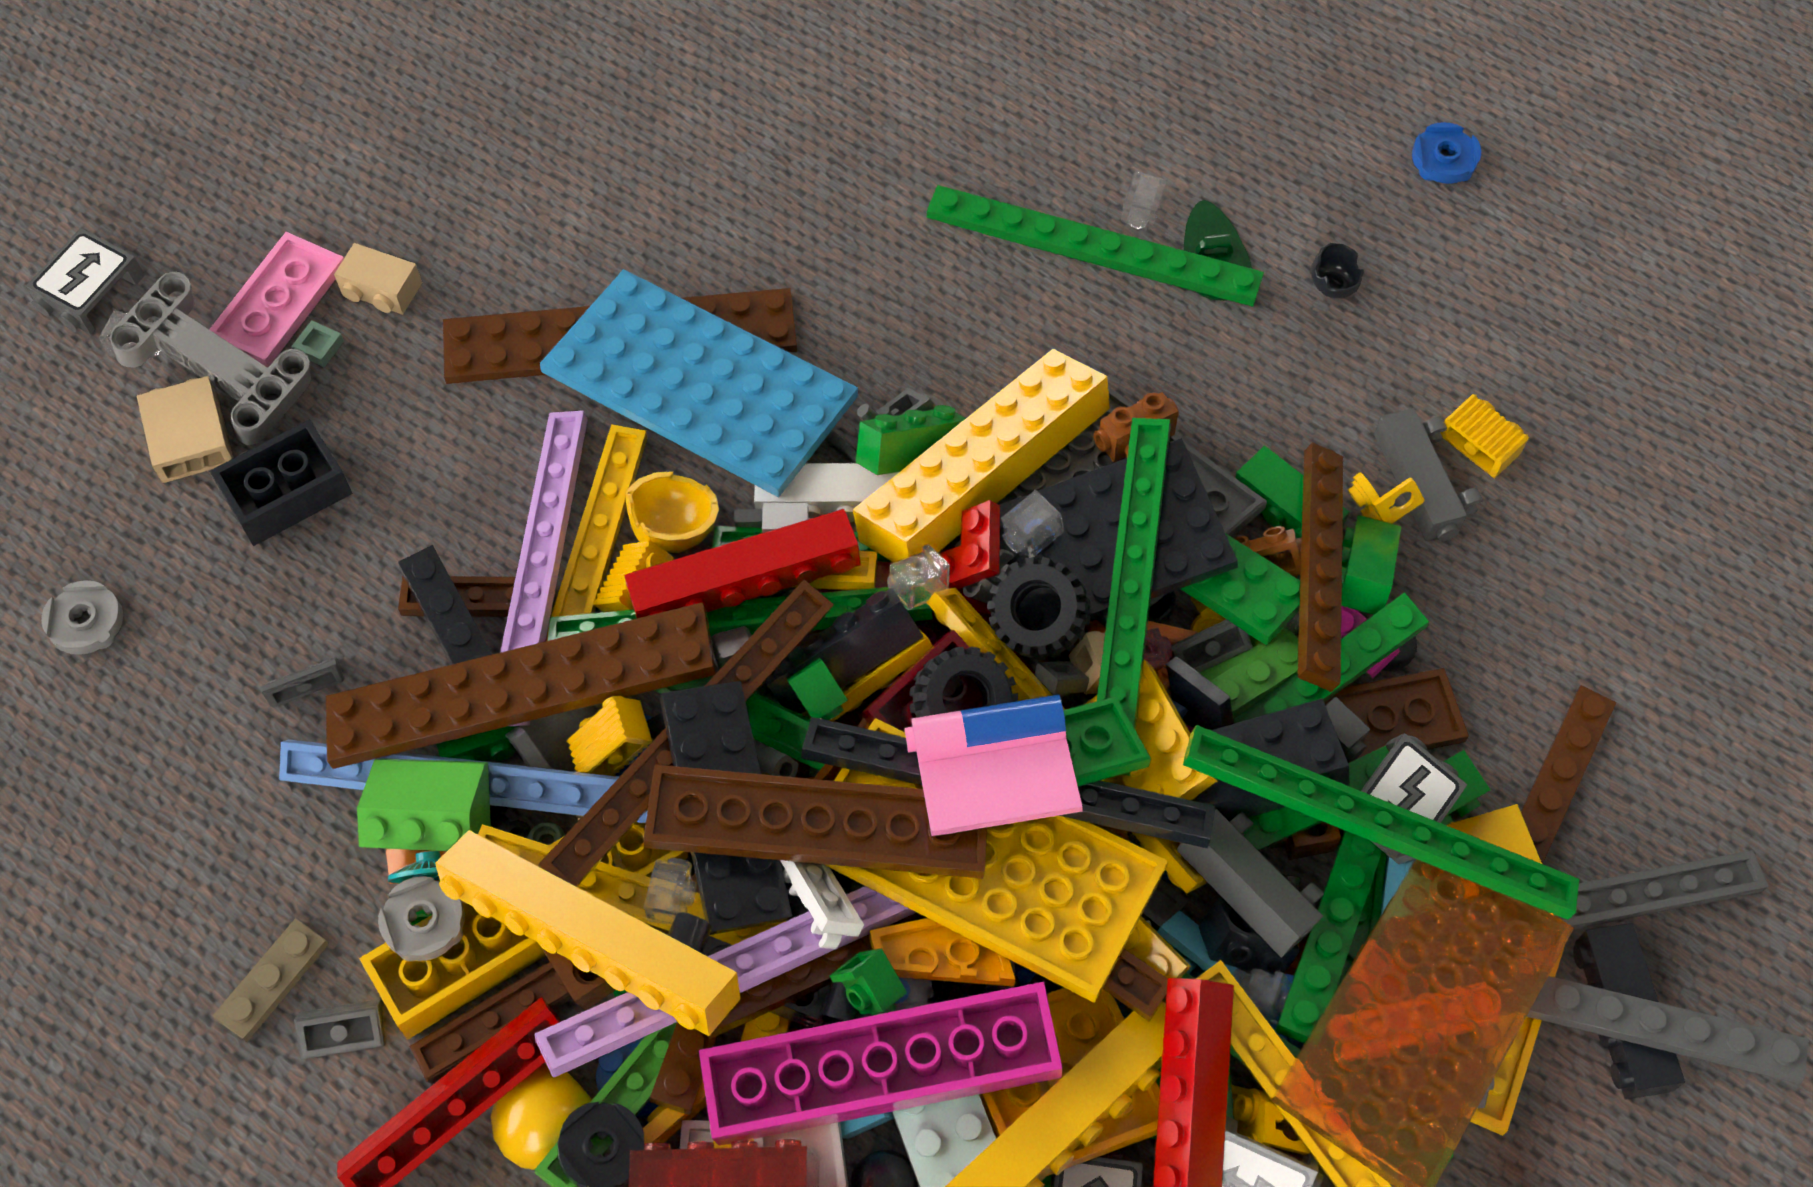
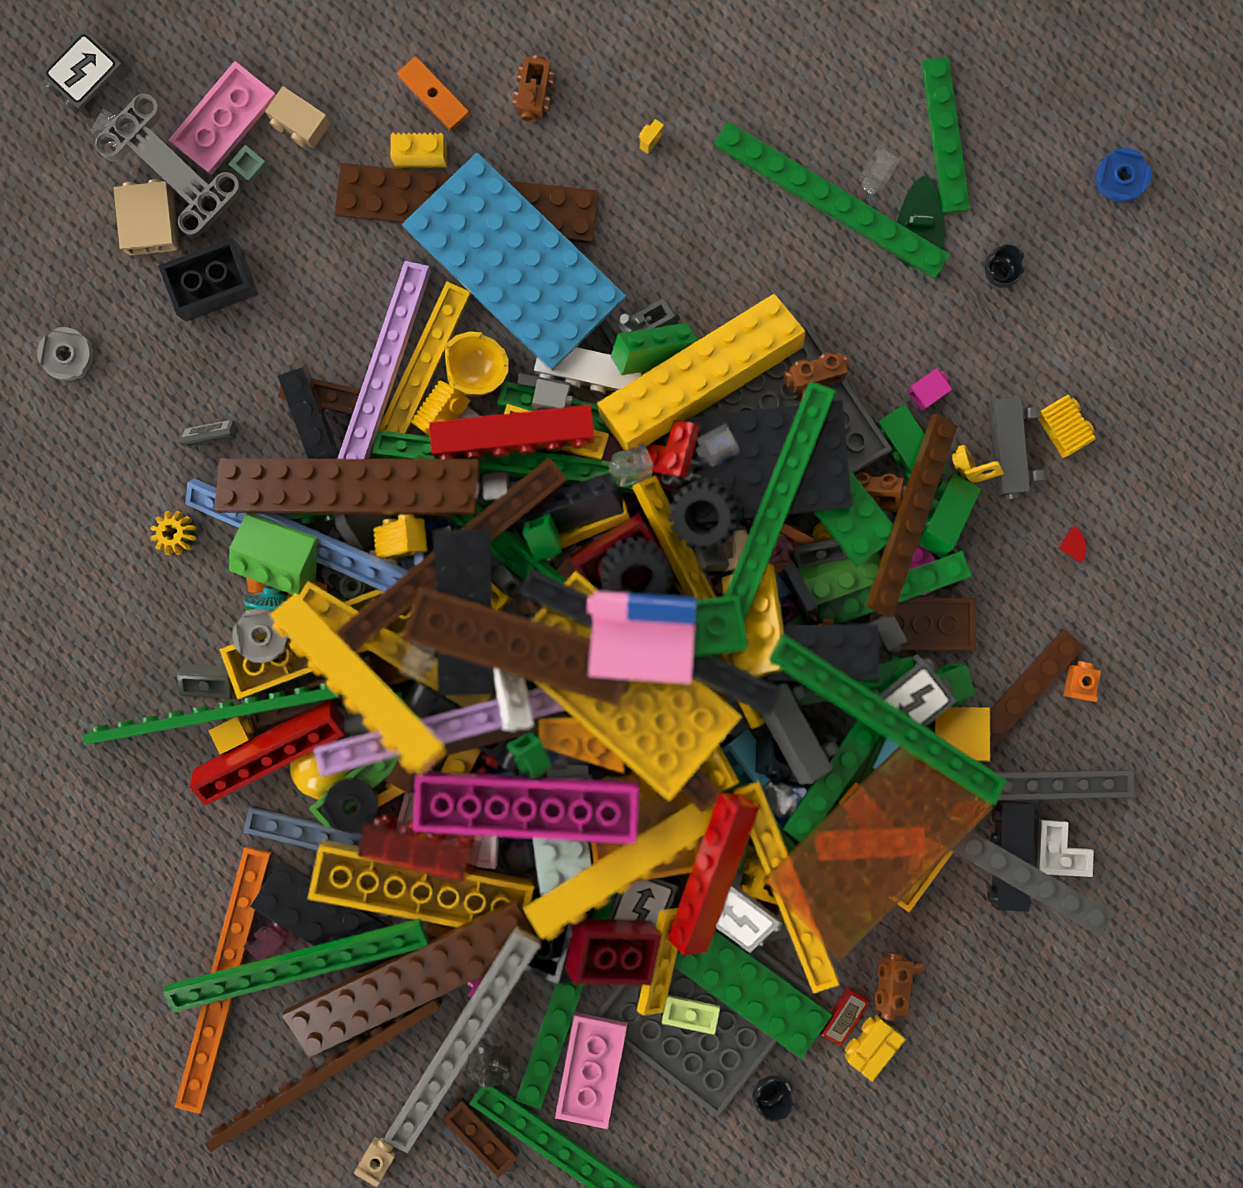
camera: 15 degrees right, 25 degrees up
dark tan plate [212,918,329,1043] -> none
none -> green plate [82,683,341,745]
none -> yellow gear [150,511,197,555]
none -> yellow brick [209,715,255,754]
none -> yellow brick [390,132,447,168]
none -> orange tile [397,56,470,132]
none -> dark orange brick [512,55,555,123]
none -> yellow plate [639,119,664,154]
none -> dark pink brick [907,368,952,412]
none -> green plate [921,57,970,214]
none -> white plate [1037,819,1094,877]
none -> red tile [1058,526,1086,563]
none -> orange brick [1063,661,1101,702]

